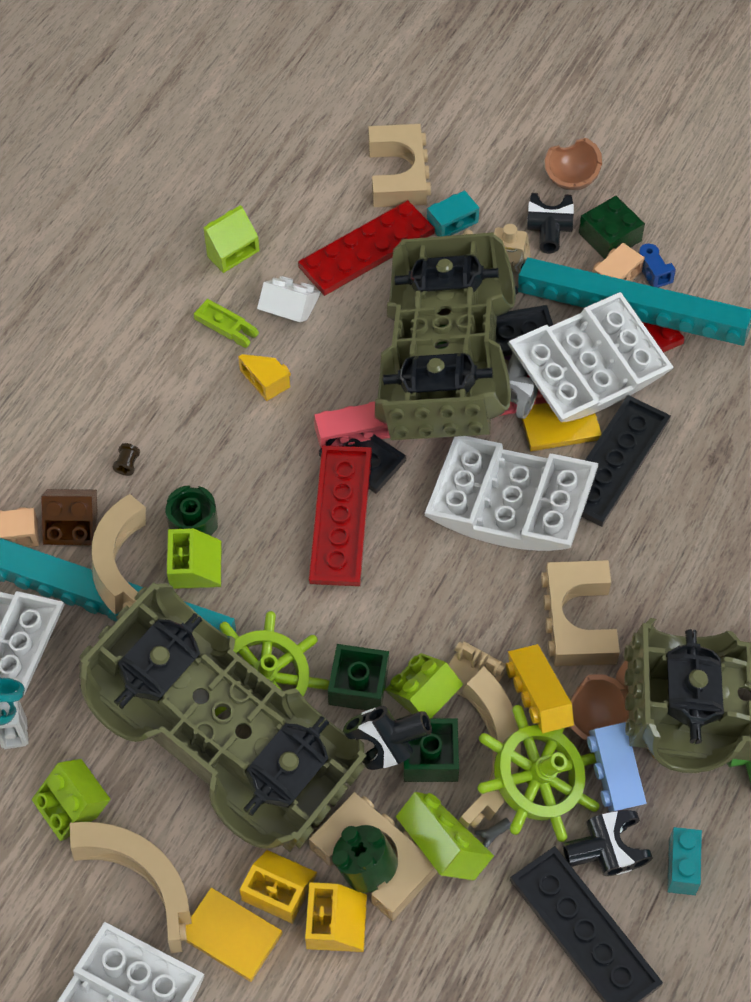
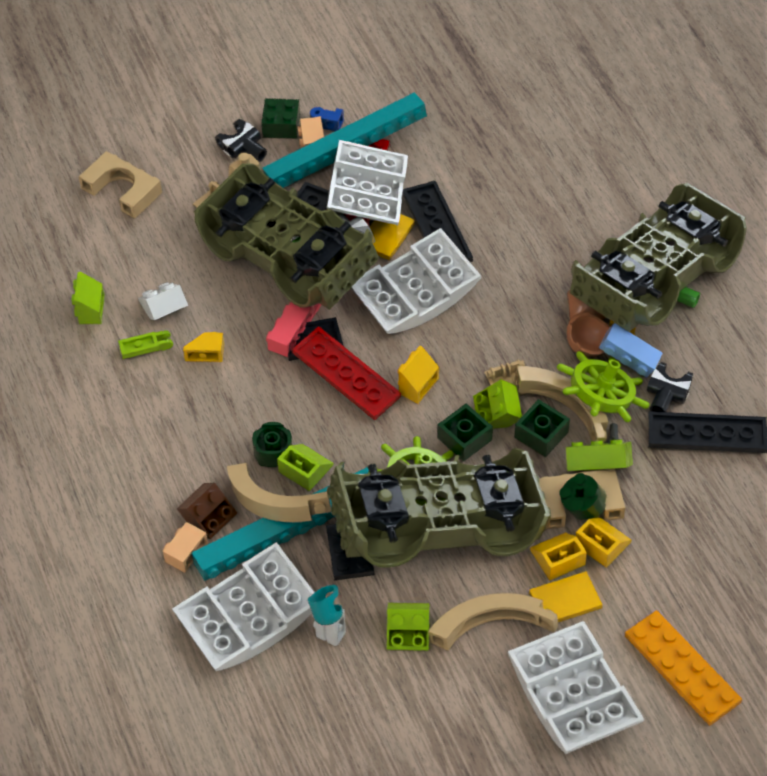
camera: 50 degrees left, 5 degrees down
dark brown bush [112,443,140,476] -> none
red plate [298,200,435,296] -> none
black connector [343,706,432,770] -> none
teal brick [427,190,480,237] -> none
yellow brick [505,644,574,733] -> none
tan arch [541,560,620,666] -> none
nougat cylinder [545,138,602,190] -> none
teal brick [667,827,702,896] -> none
none -> yellow slope [398,346,439,404]

